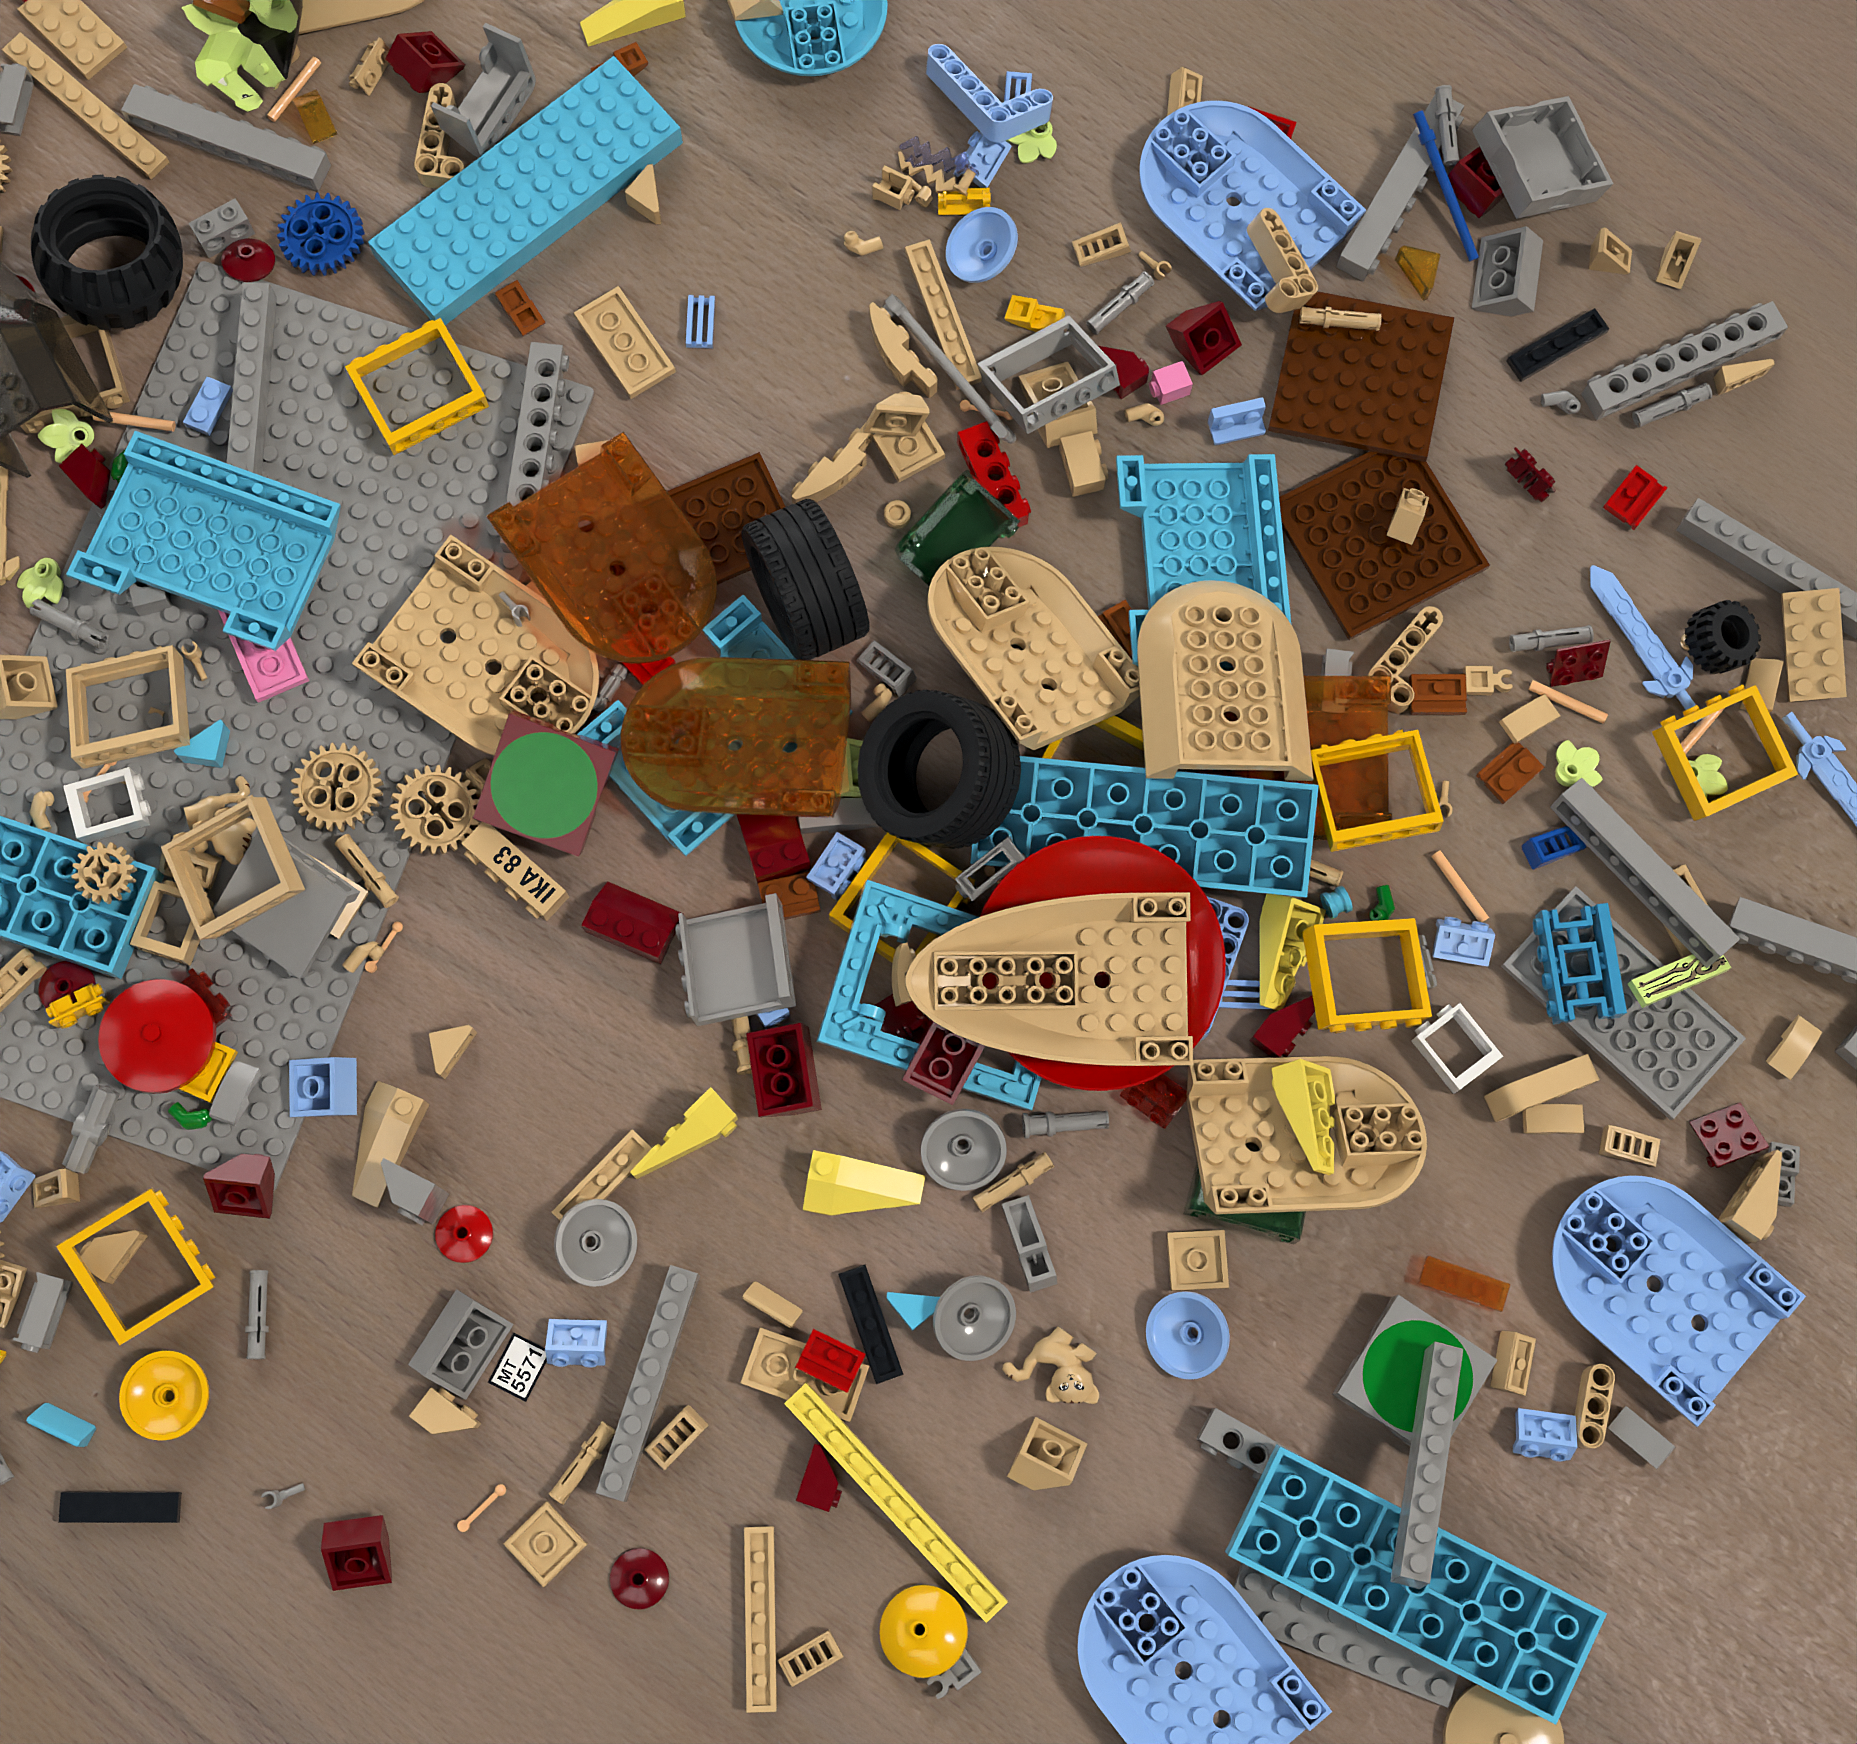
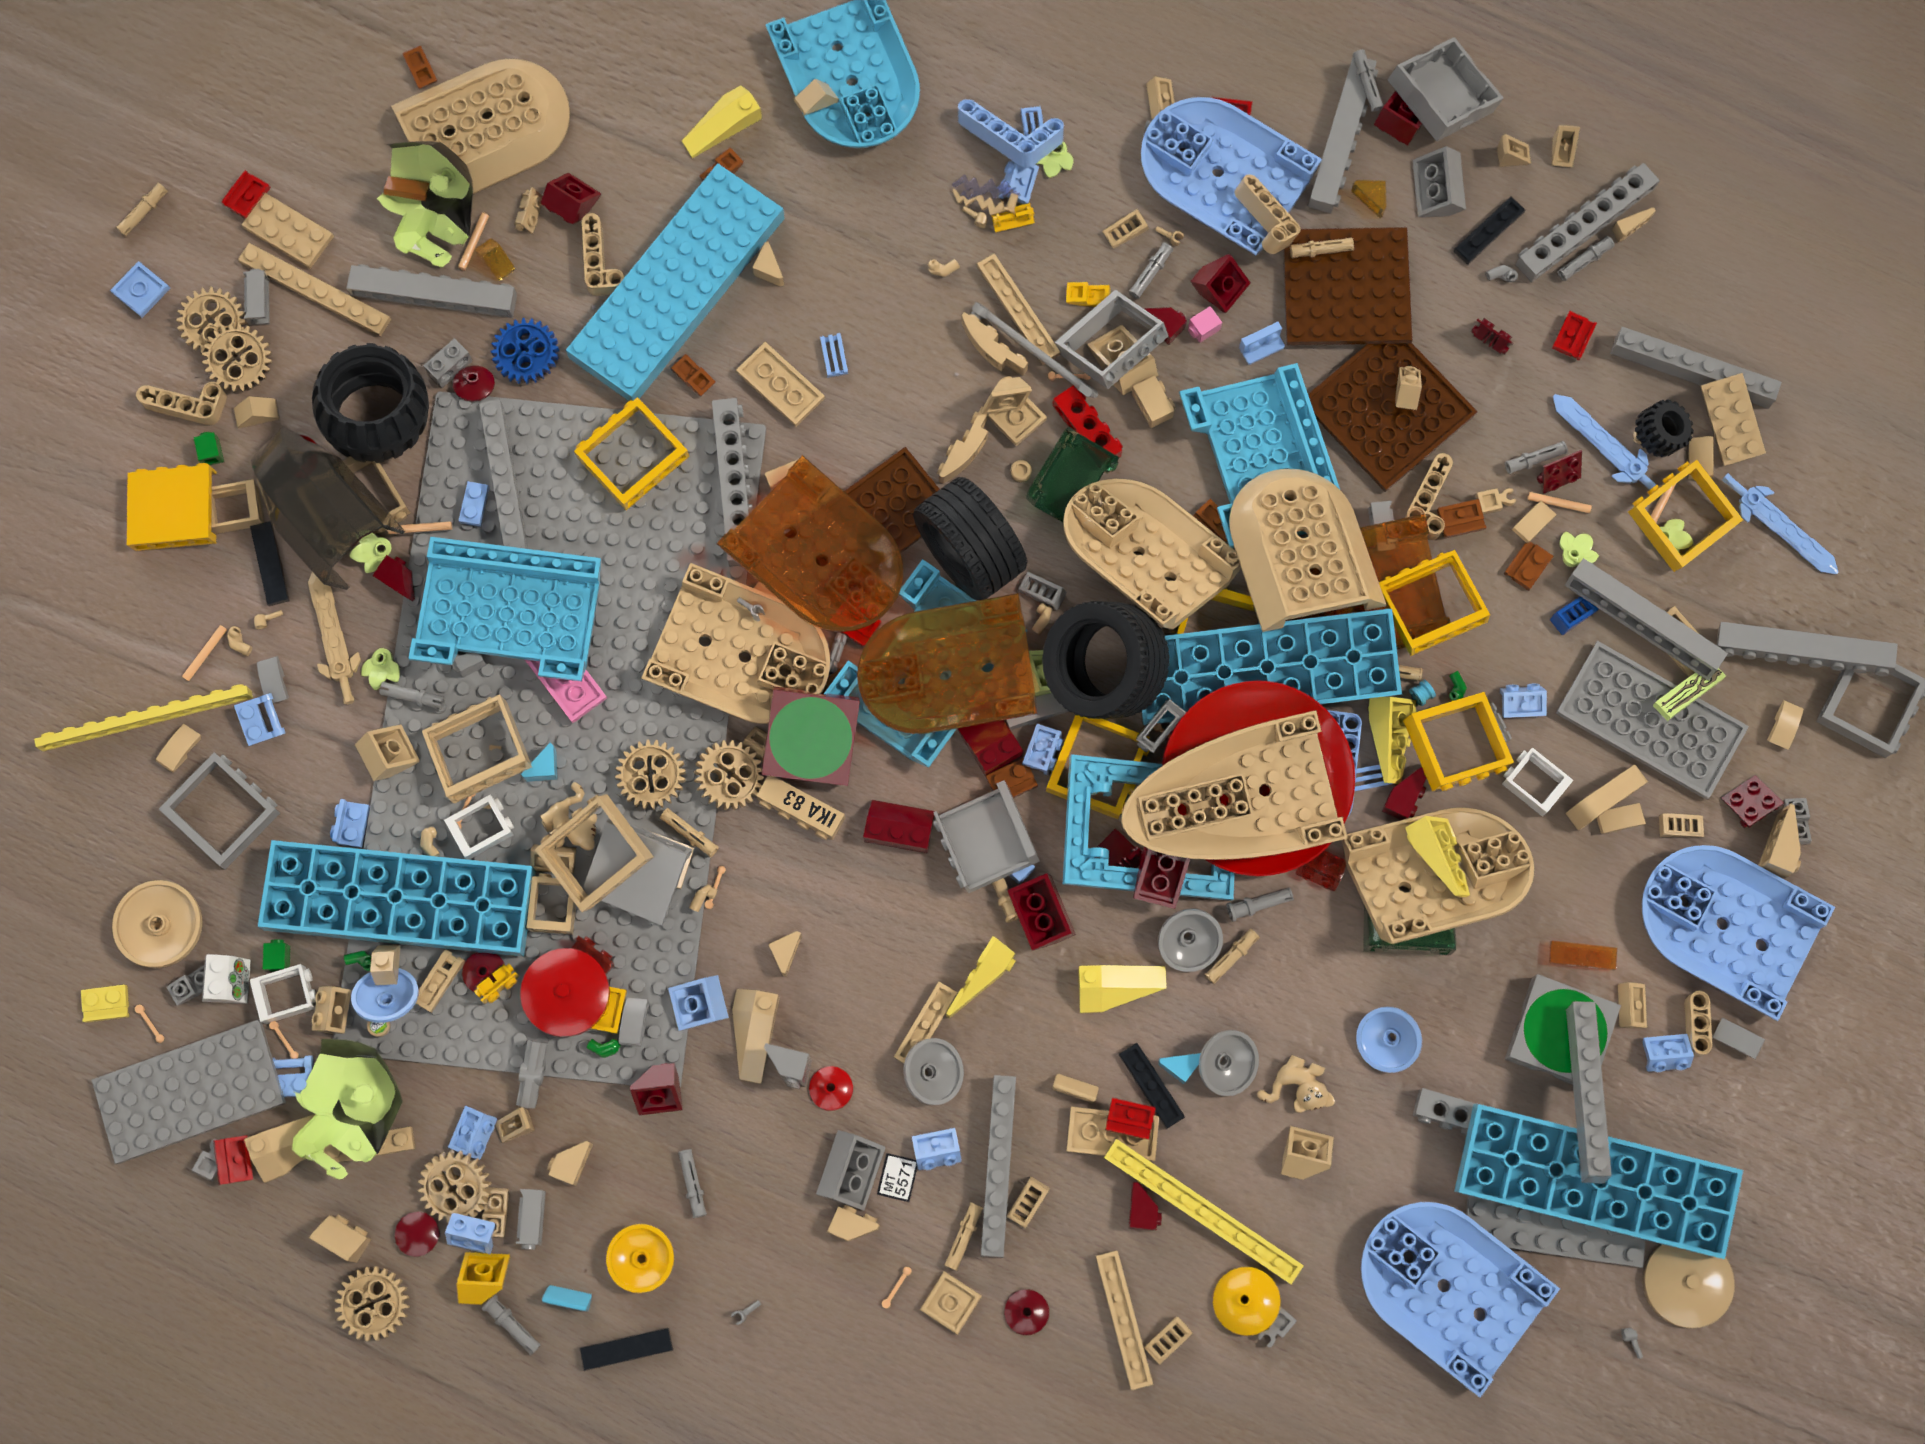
camera: 10 degrees left, 0 degrees up
yellow window [56,1187,216,1346] -> none
tan gear [71,842,137,904] -> none
green arm [111,449,128,483] -> none
tan hand [181,641,208,681] -> none
dark red slope [321,1515,392,1591] -> none
light grey windscreen [431,23,536,158] -> none
tan window [872,165,915,210] -> none
tan slope [892,942,916,1006] -> none
light blue dish [946,207,1018,283] -> none
light grey slope [1002,1195,1057,1293] -> none
tan arm [1124,403,1164,426] -> none
tan plate [1166,1230,1229,1291] -> none
blue bar [1413,110,1479,262] -> none
light nougat bar [1431,850,1489,922] -> none
tan hand [1439,781,1452,818] -> none
dark azure fence [1533,903,1627,1024] -> none

